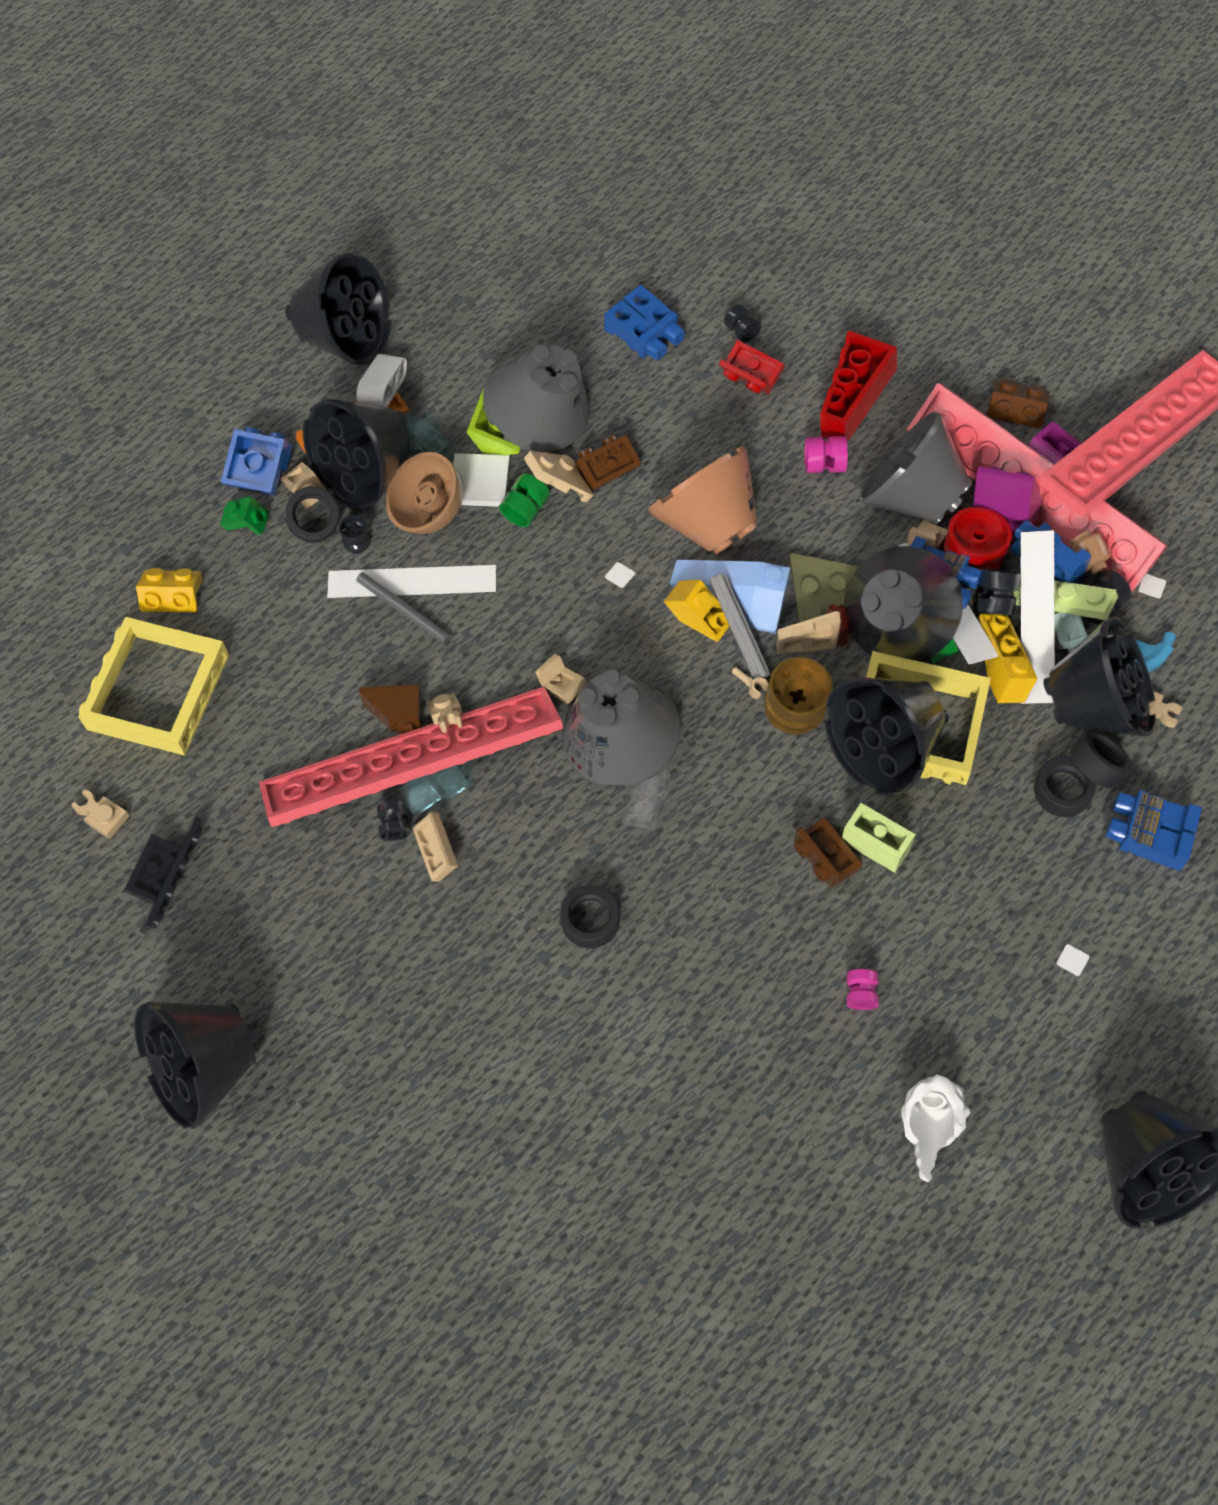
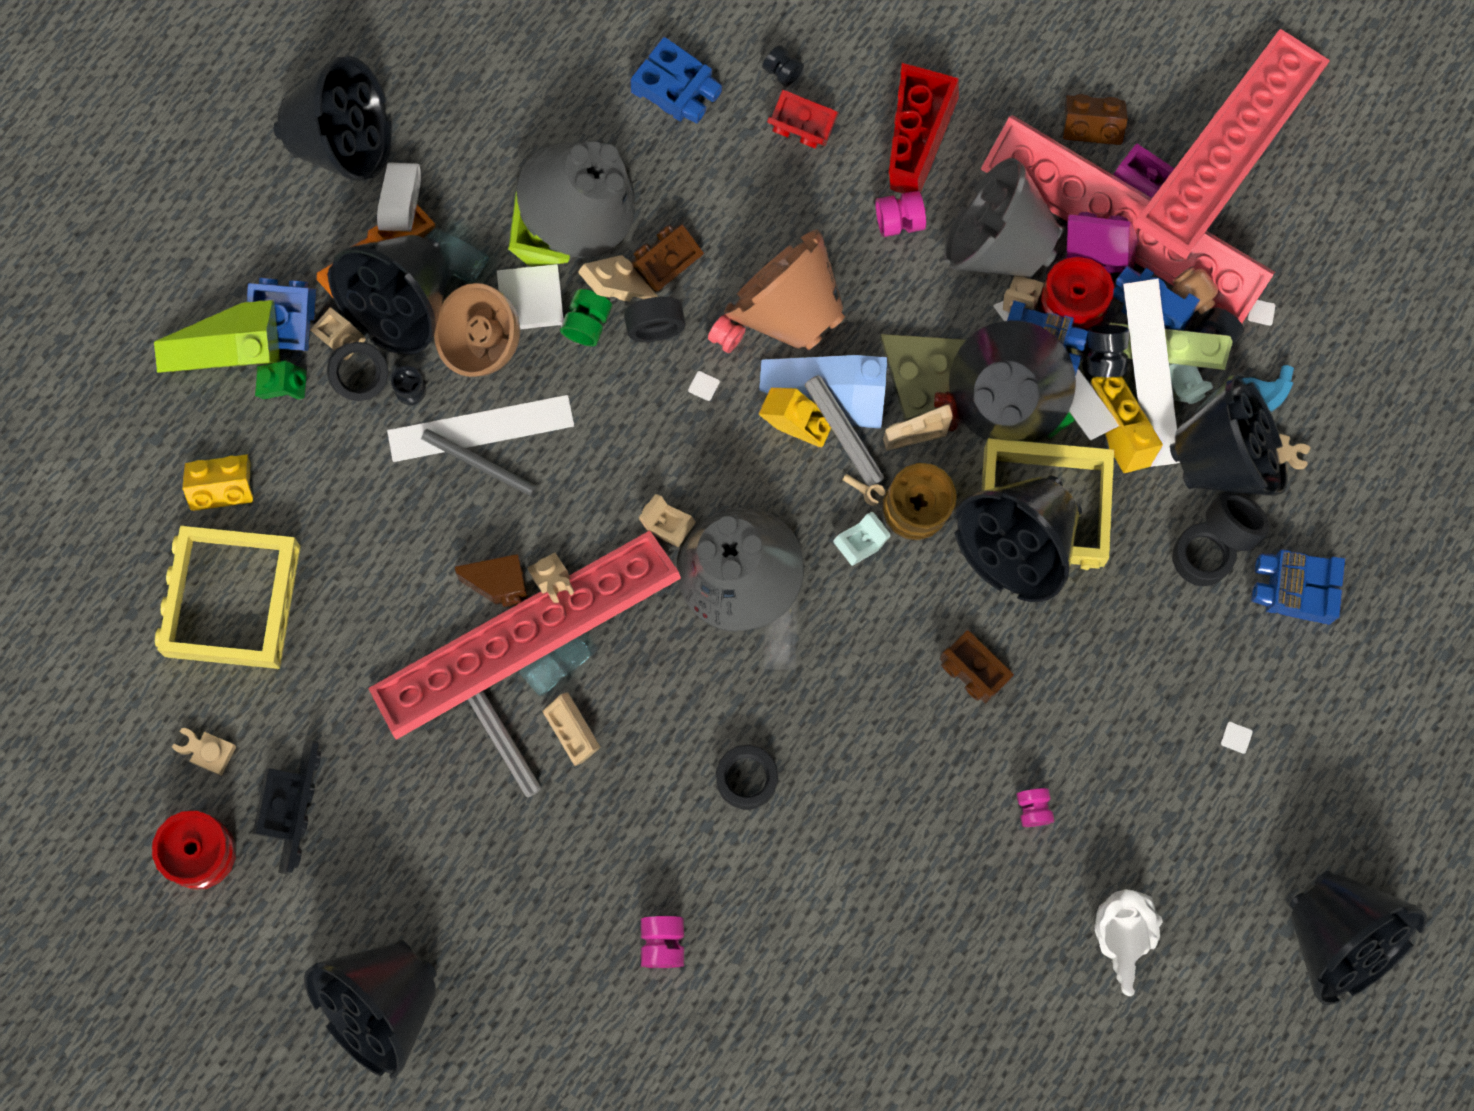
camera: 15 degrees left, 10 degrees up
black wheel [377,801,410,841] -> none
yellowish green brick [842,803,916,873] -> none
none -> red wheel [152,811,236,890]
none -> lime wedge [154,300,280,373]
none -> light grey axle [468,691,541,797]
none -> black tyre [624,296,686,342]
none -> dark pink wheel [641,916,684,968]
none -> coral wheel [708,314,746,354]
none -> light aqua bracket [833,512,890,566]

